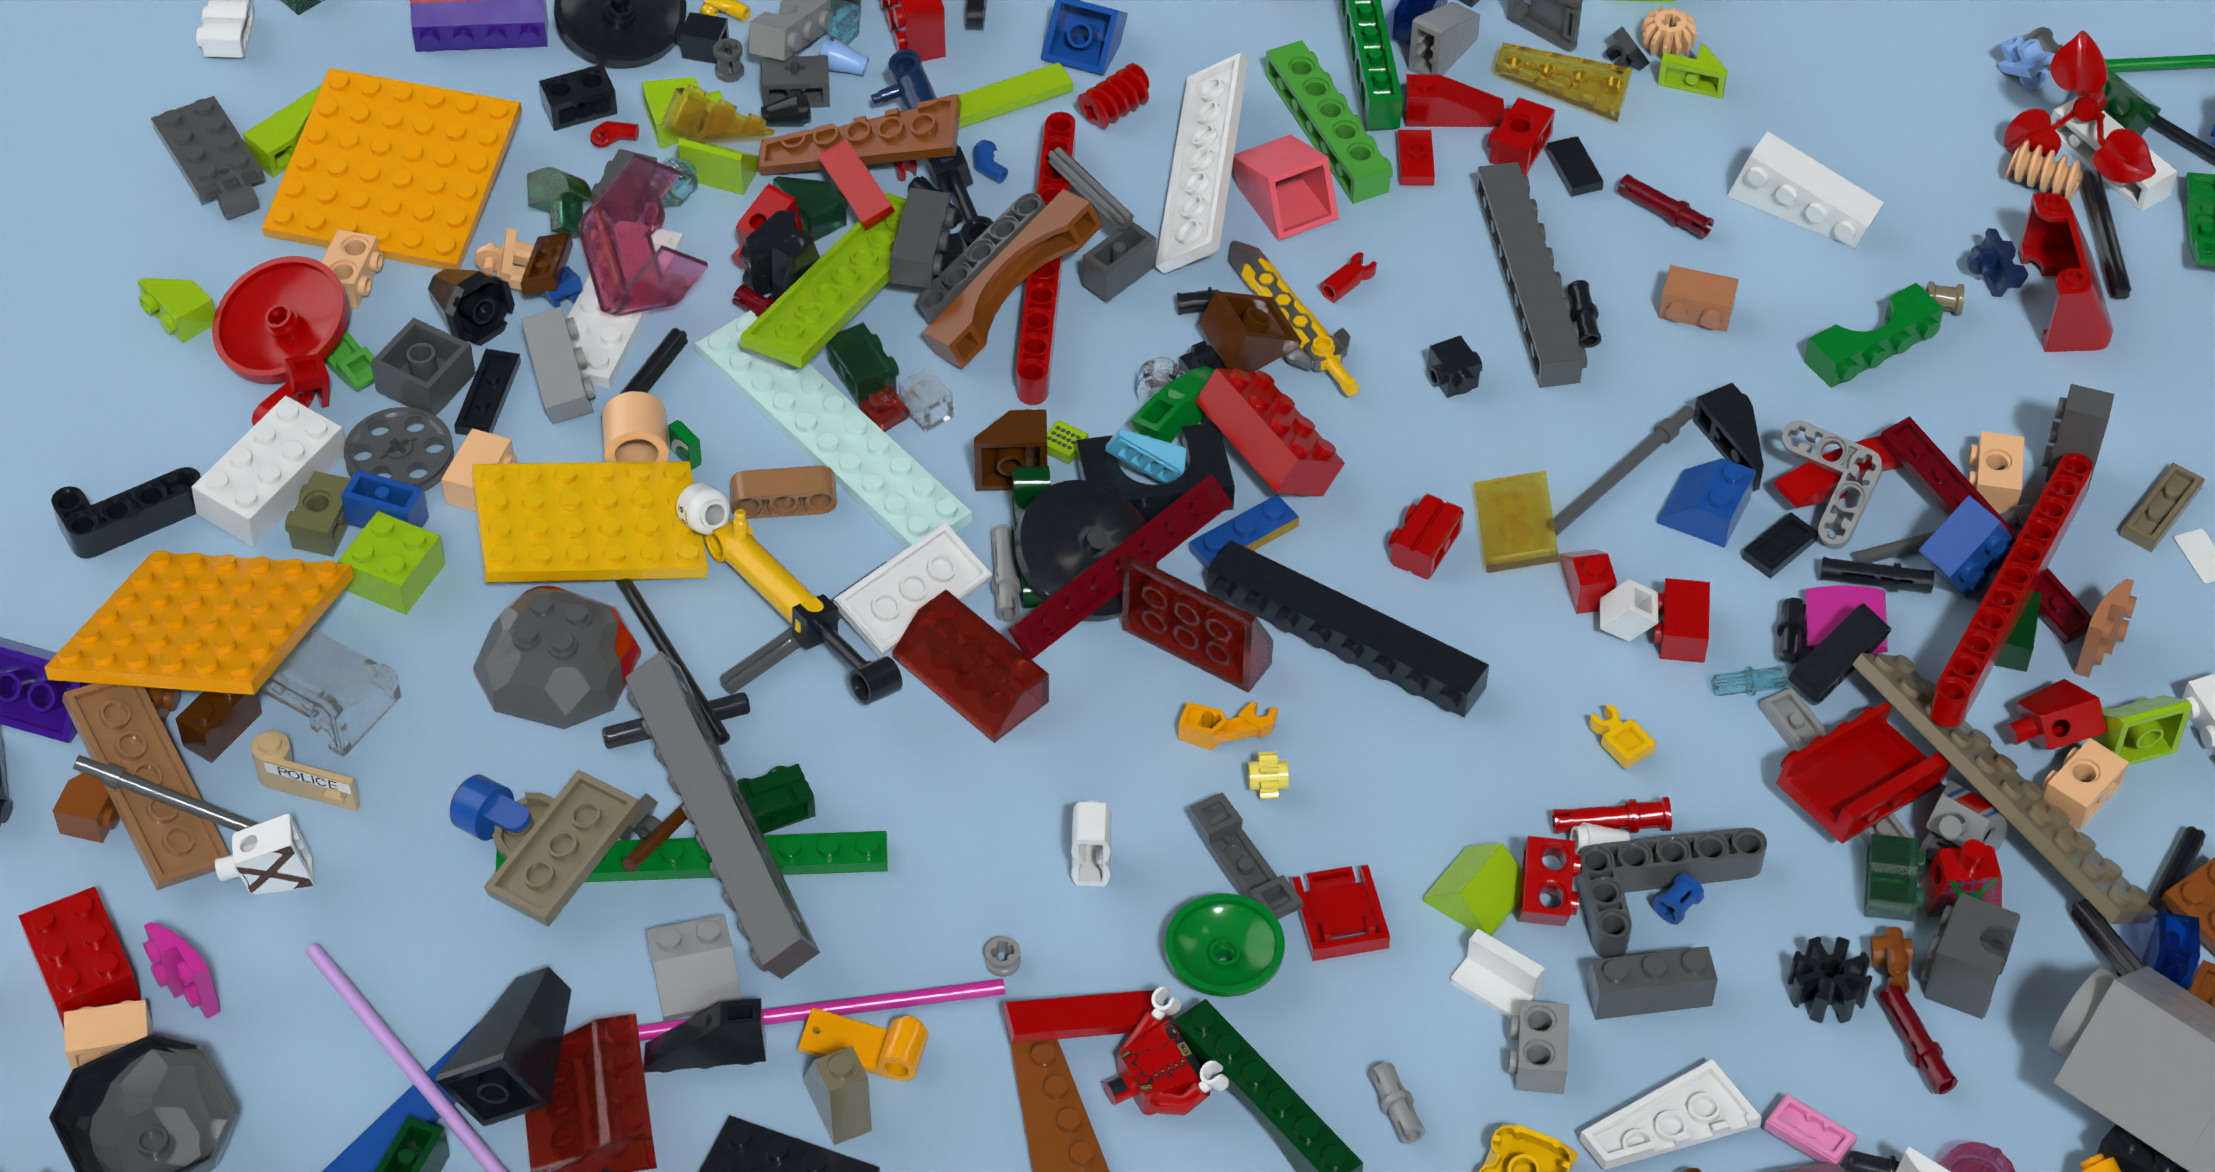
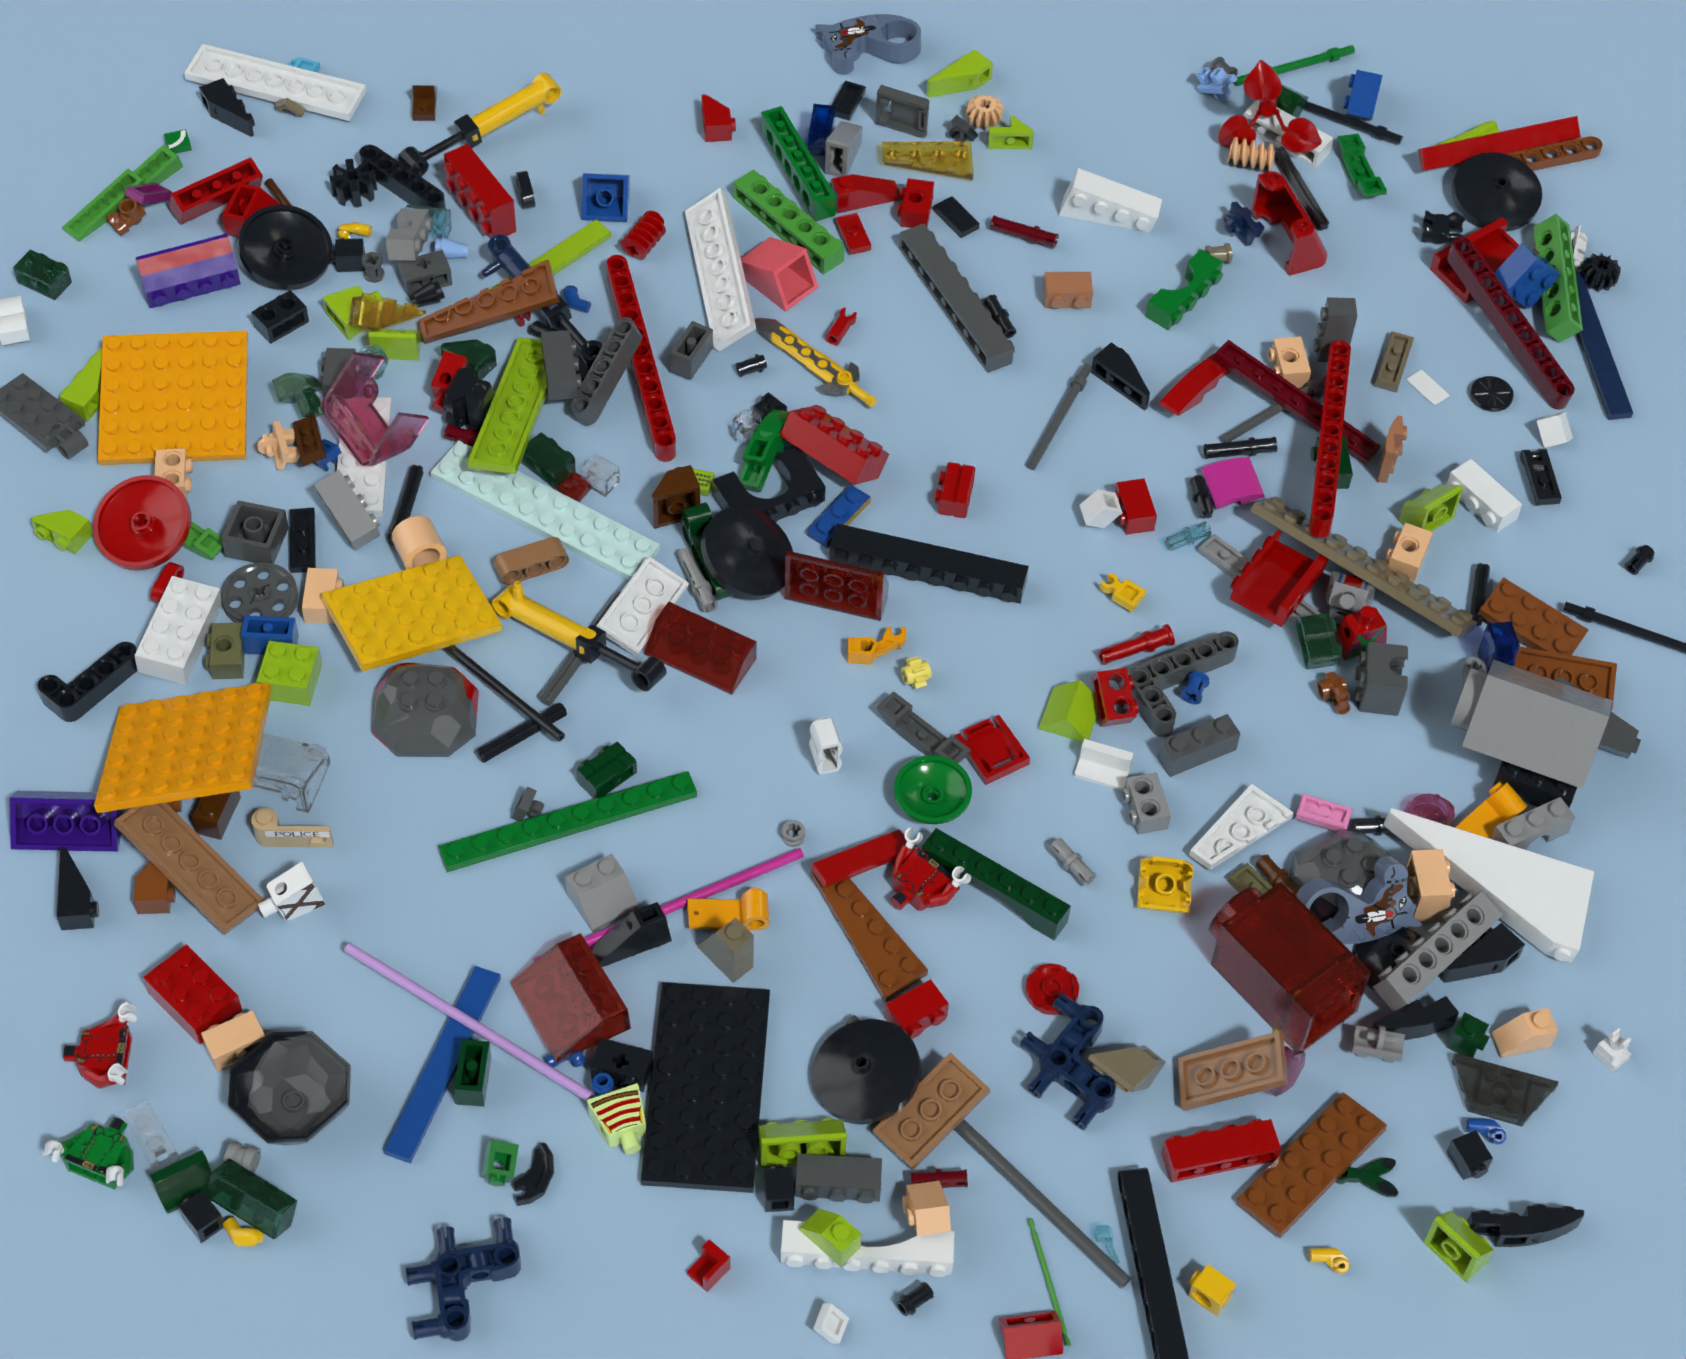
camera: 20 degrees left, 5 degrees up
dark grey bar [73,755,260,832] -> none
dark pink slope [143,922,221,1019] -> none
red panel [285,353,329,408] -> none
black cone [428,269,515,346] -> none
black slope [436,967,572,1127] -> none
dark tan plate [450,770,642,927] -> none
red arm [590,121,639,148] -> none
reddish brown bar [622,801,688,872] -> none
dark grey brick [625,651,820,979] -> none
green tile [668,420,702,470] -> none
white head [676,483,731,535] -> none
red tile [818,139,895,230] -> none
dark orange arch [922,189,1103,369] -> none
dark red plate [1007,474,1232,660] -> none
dark grey axle [1048,147,1134,231] -> none
medium azure slope [1105,429,1187,484] -> none
reddish brown slope [1198,291,1302,371] -> none
black brick [1427,335,1482,398] -> none
clear yellow tile [1474,470,1560,573] -> none
red slope [1559,549,1617,614] -> none
white cone [1569,822,1630,854] -> none
blue slope [1657,458,1756,548] -> none
black tile [1742,512,1819,579] -> none
light grey beam [1782,421,1883,549] -> none
black gear [1787,937,1872,1023] -> none
black beam [1788,603,1892,705] -> none
dark red pin [1879,985,1958,1095] -> none
blue brick [1918,495,2015,599] -> none
red torso [2006,679,2107,750] -> none
black axle [2071,899,2145,976] -> none

